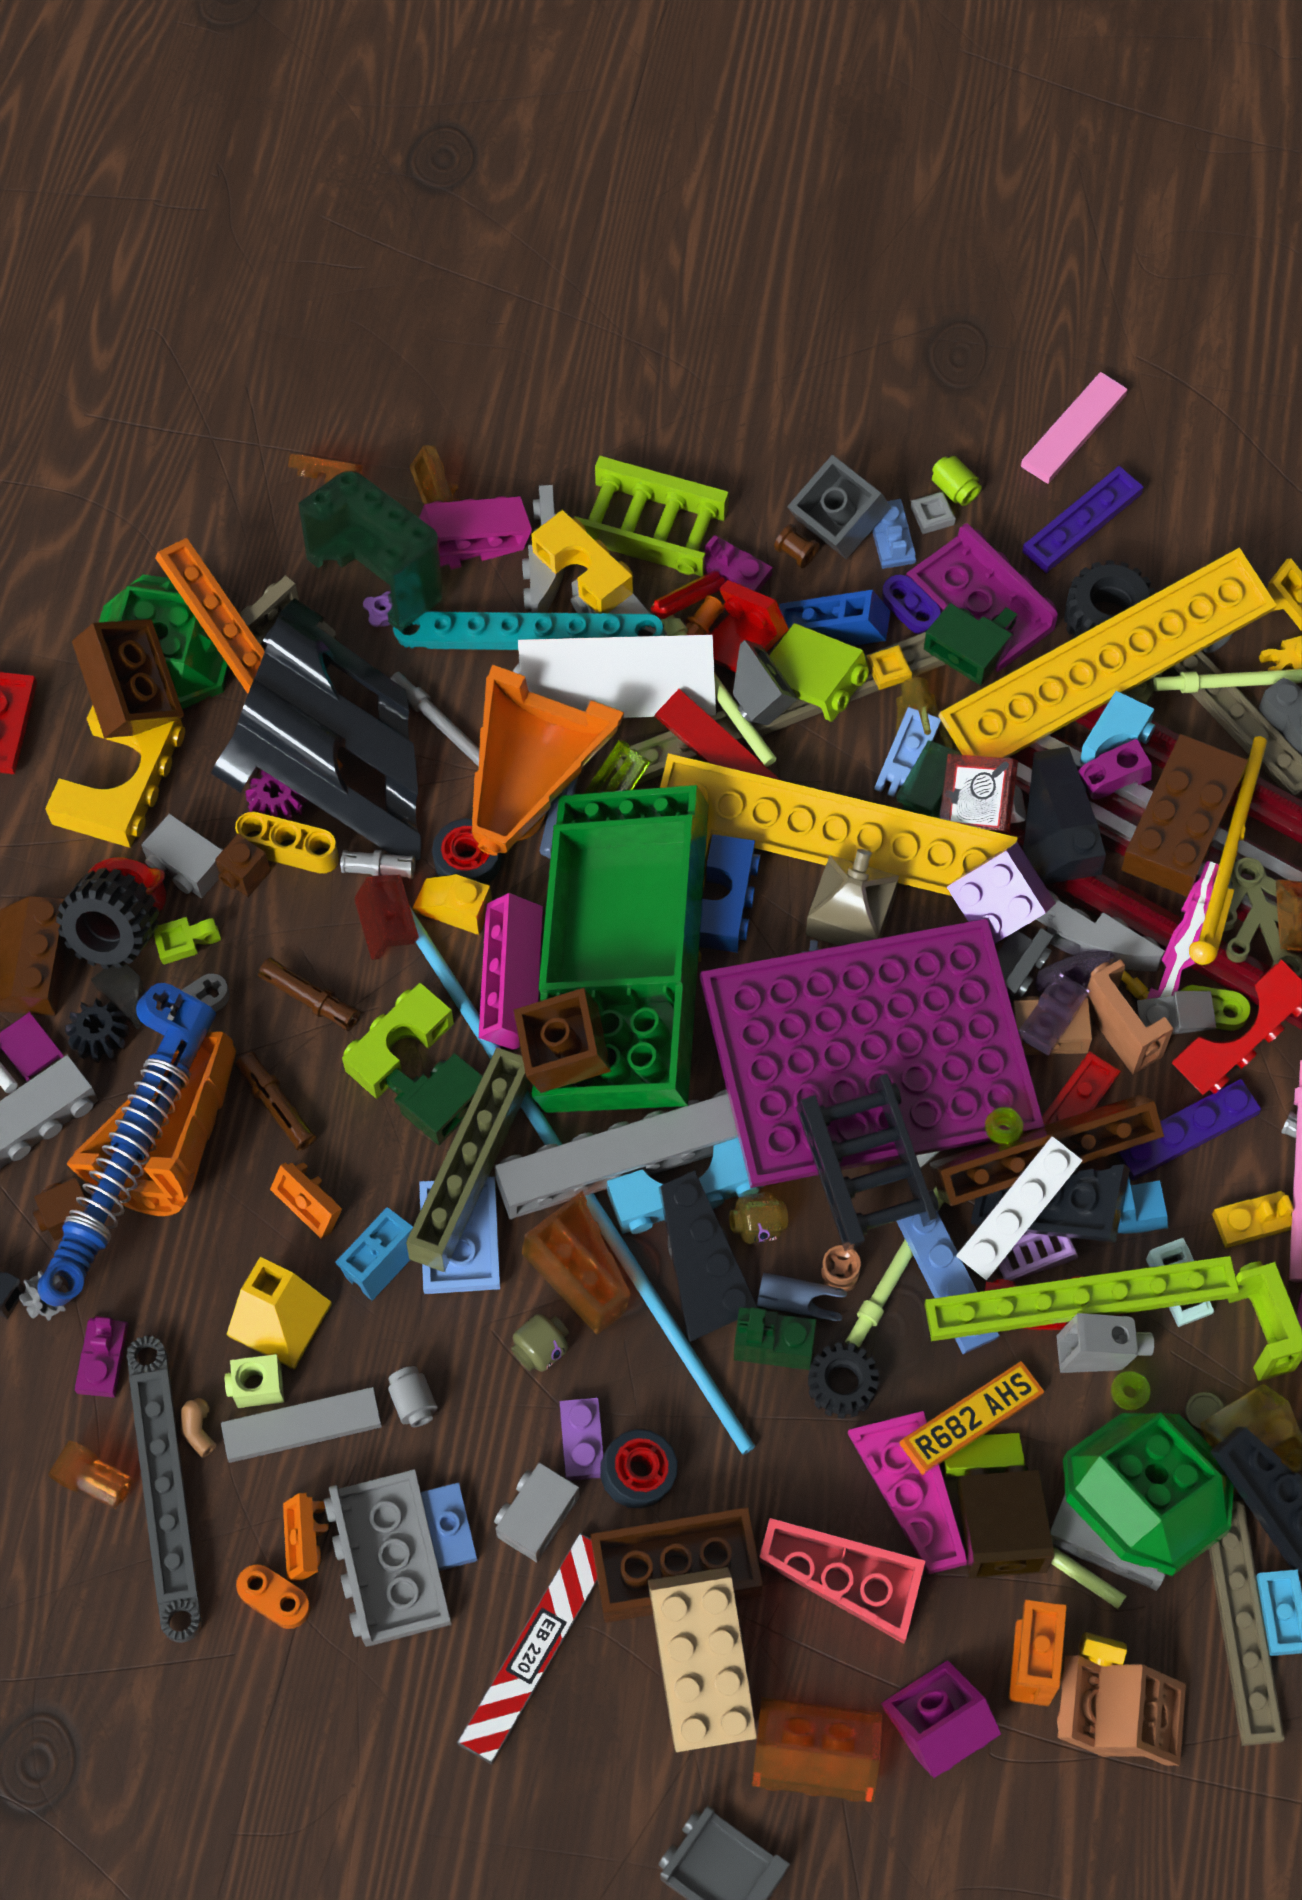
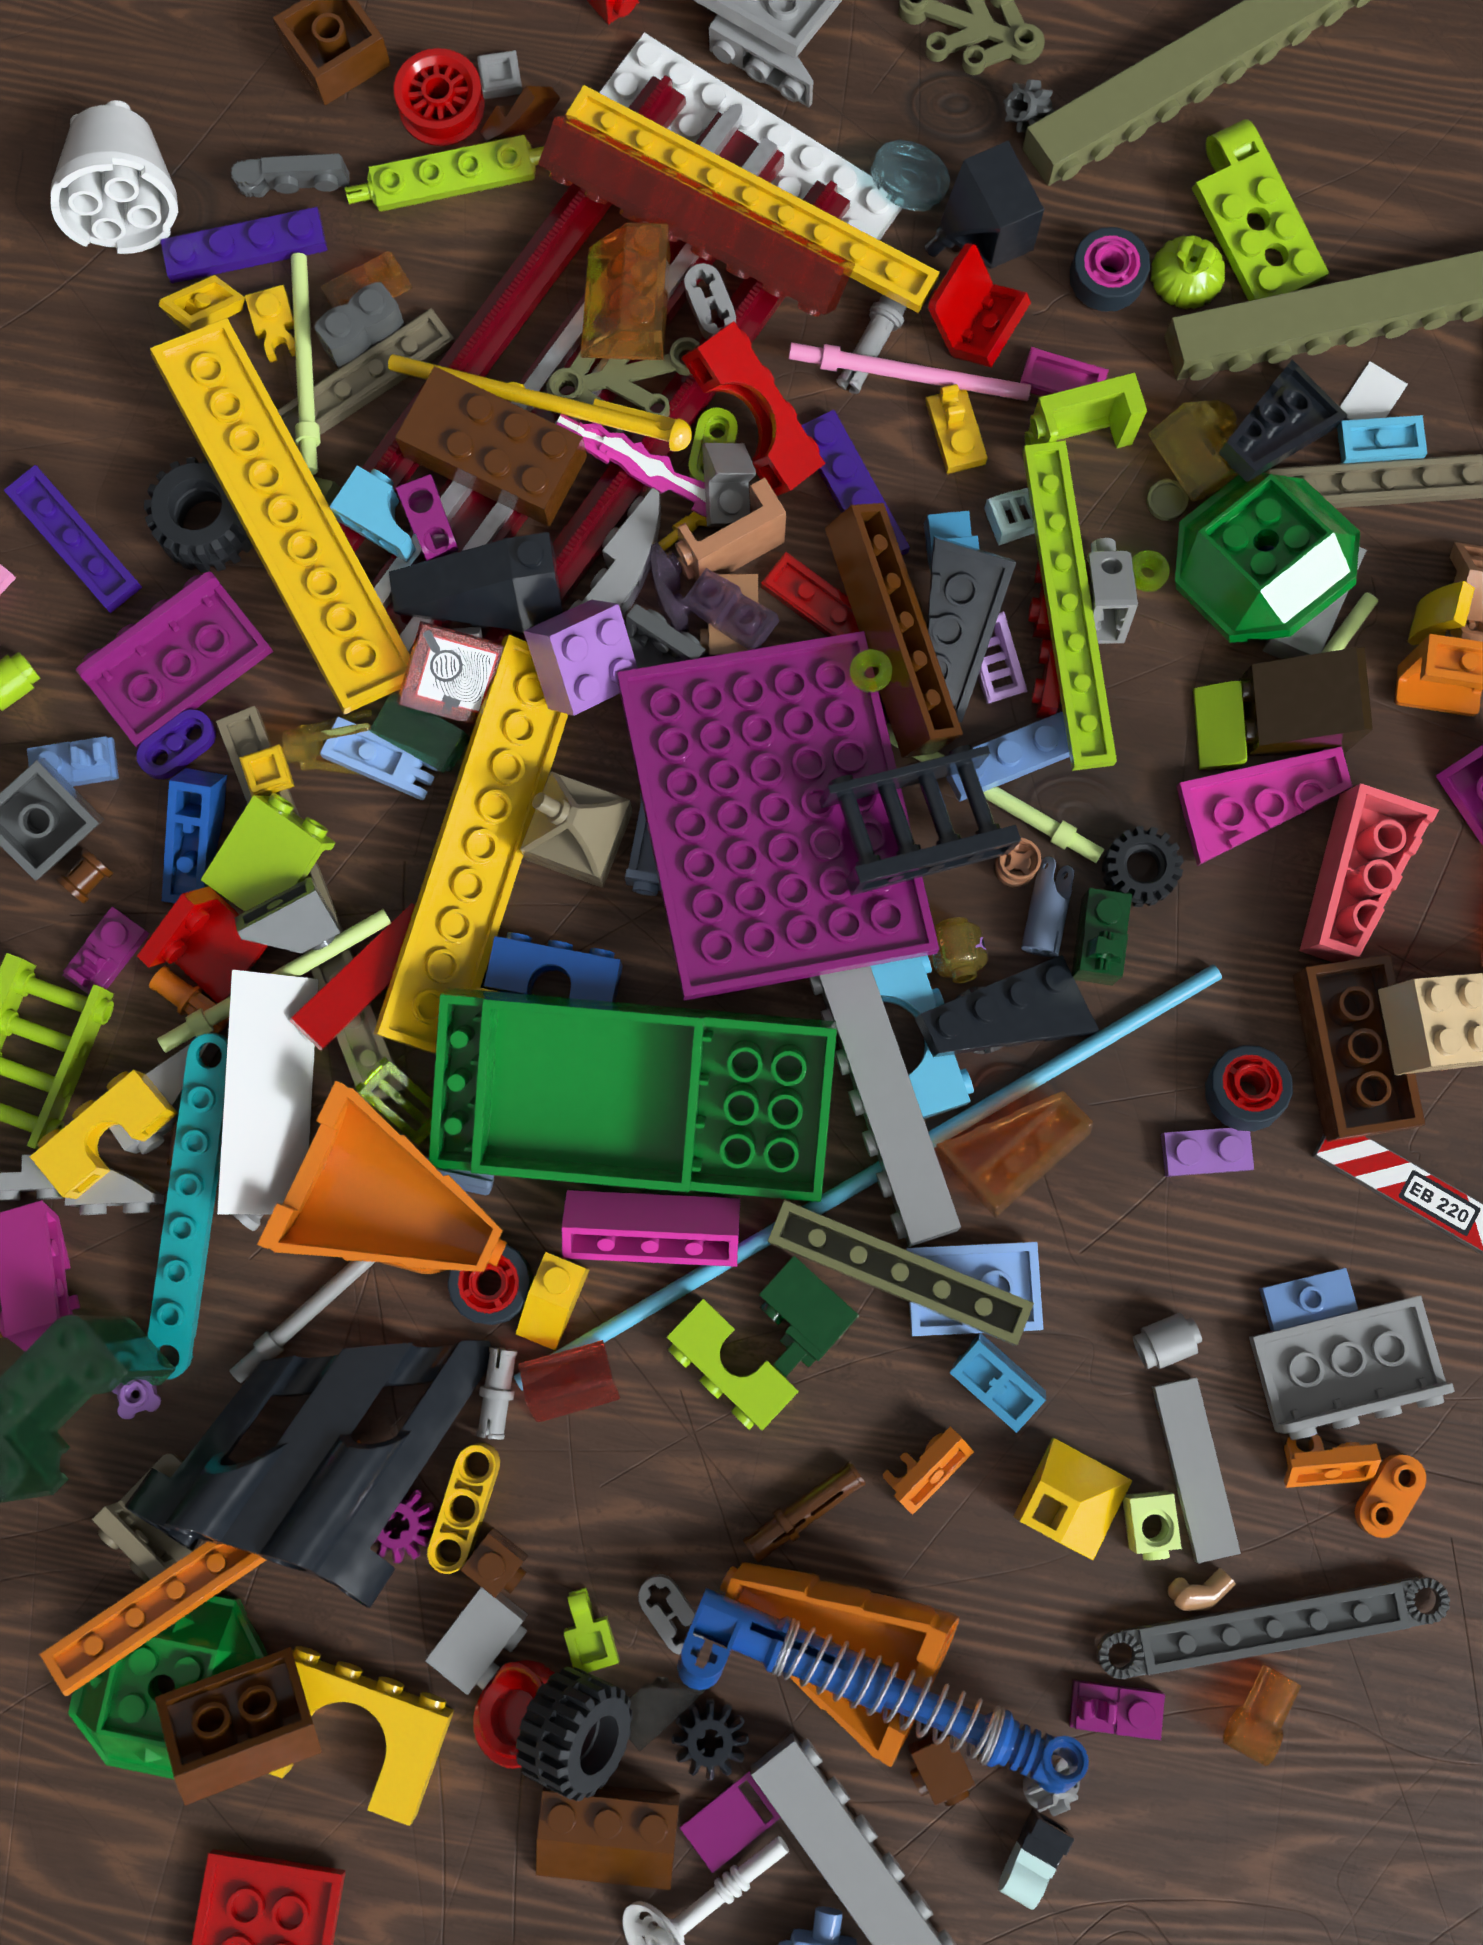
camera: 90 degrees left, 15 degrees up
reddish brown pin [258,957,360,1031] -> none
light grey brick [494,1463,580,1563] -> none
olive head [511,1314,569,1371] -> none
reddish brown brick [514,988,611,1093] -> none
red axle [650,571,725,620] -> none
tile [899,1361,1044,1475] -> none
light grey tile [911,491,955,534] -> none
dark green hinge [923,603,1018,686] -> none
white plate [956,1136,1083,1280] -> none

